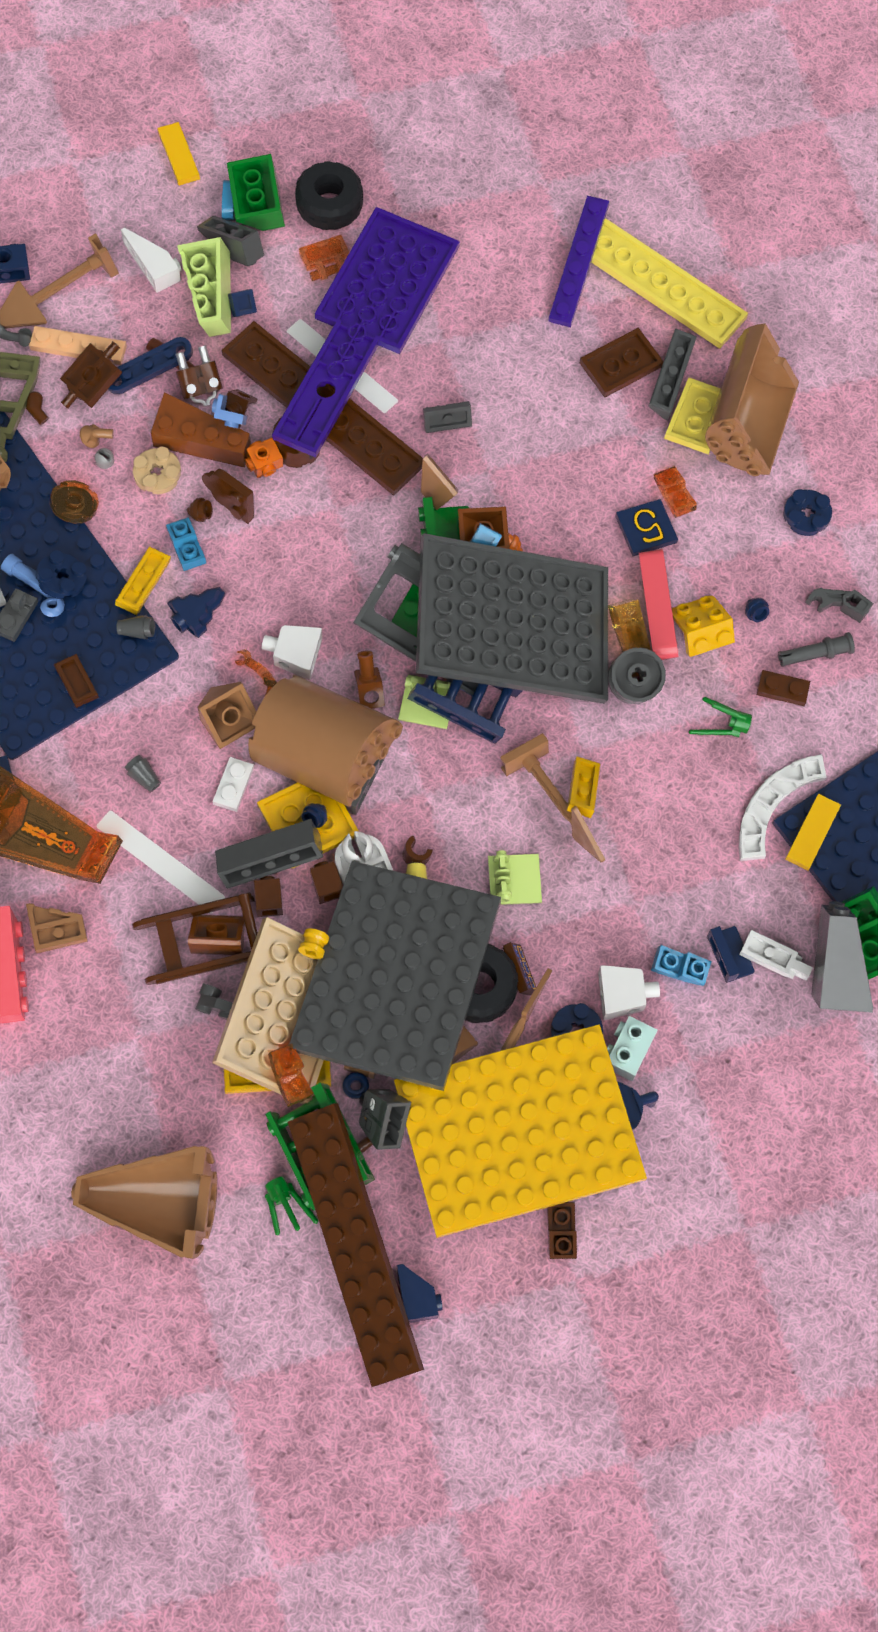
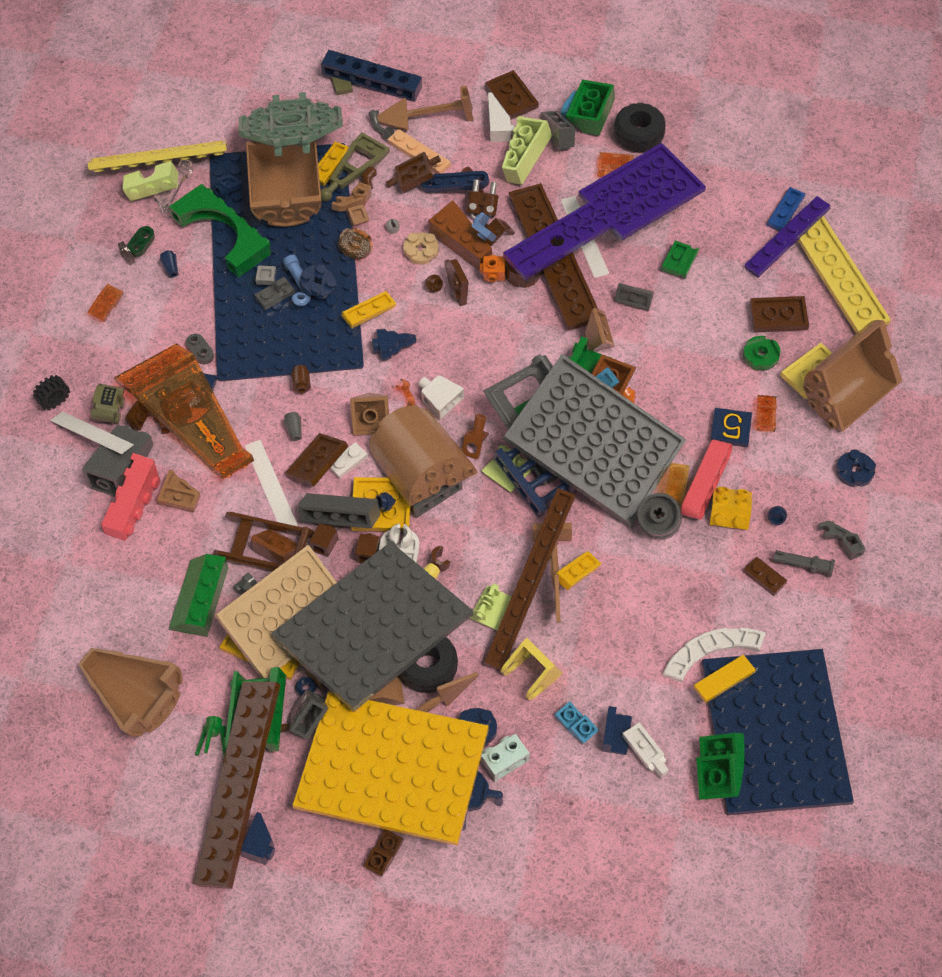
camera: 35 degrees right, 10 degrees down
reddish brown tile [54,654,99,708] -> none
medium nougat plate [80,424,114,448] -> none
dark grey cone [117,615,155,639] -> none
yellow tile [157,122,200,186] -> none
dark azure slope [166,517,207,571] -> none
dark blue plate [228,289,257,317] -> none
clear orange slope [268,1043,313,1107] -> none
yellow wheel [298,928,330,959] -> none
tile [503,942,536,996] -> none
white torso [598,965,660,1020] -> none
dark grey slope [648,328,697,420] -> none
green plant [689,697,752,737] -> none
slope [811,901,873,1013] -> none
none -> green slope [169,554,228,637]
none -> reddish brown plate [285,433,349,487]
none -> reddish brown brick [291,365,311,394]
none -> medium nougat piece [332,182,371,212]
none -> medium nougat plate [346,204,369,227]
none -> reddish brown plate [484,488,576,671]
none -> reddish brown plate [485,70,539,119]
none -> light yellow hose [501,638,563,700]
none -> green plate [661,240,699,279]
none -> green plate [743,336,781,371]
none -> blue tile [767,187,805,231]

